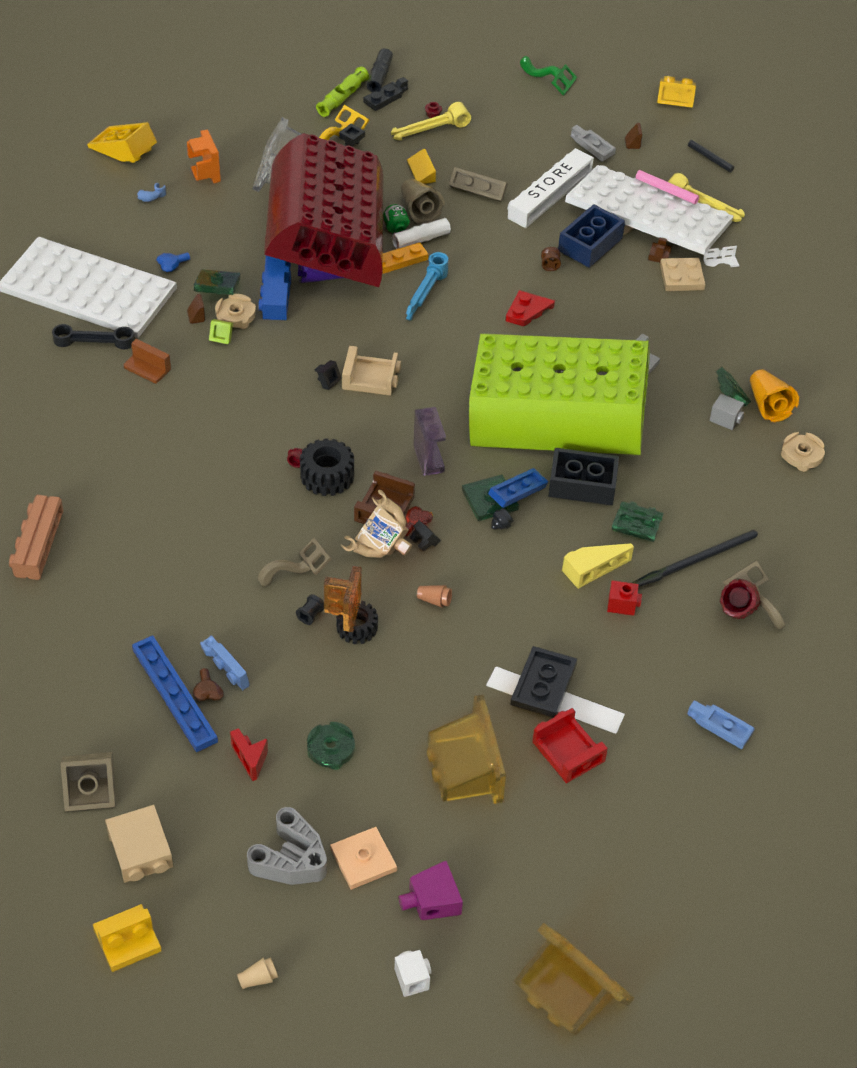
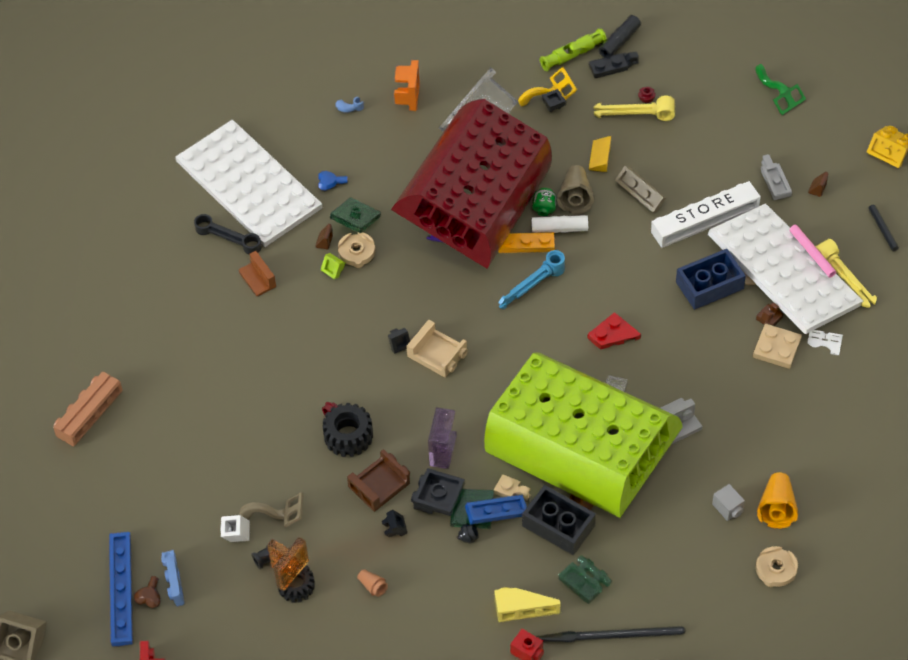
camera: 30 degrees right, 5 degrees up
yellow slope [87,122,157,163] -> none
blue wedge [259,256,291,320] -> none
tan torso [341,490,412,558] -> none
clear red rock [405,506,433,537] -> none
reddish brown wheel [541,247,561,271] -> none
clear green plate [716,367,751,407] -> none
none -> white brick [221,515,250,542]
none -> black plate [411,468,465,516]
none -> tan plate [494,474,531,502]

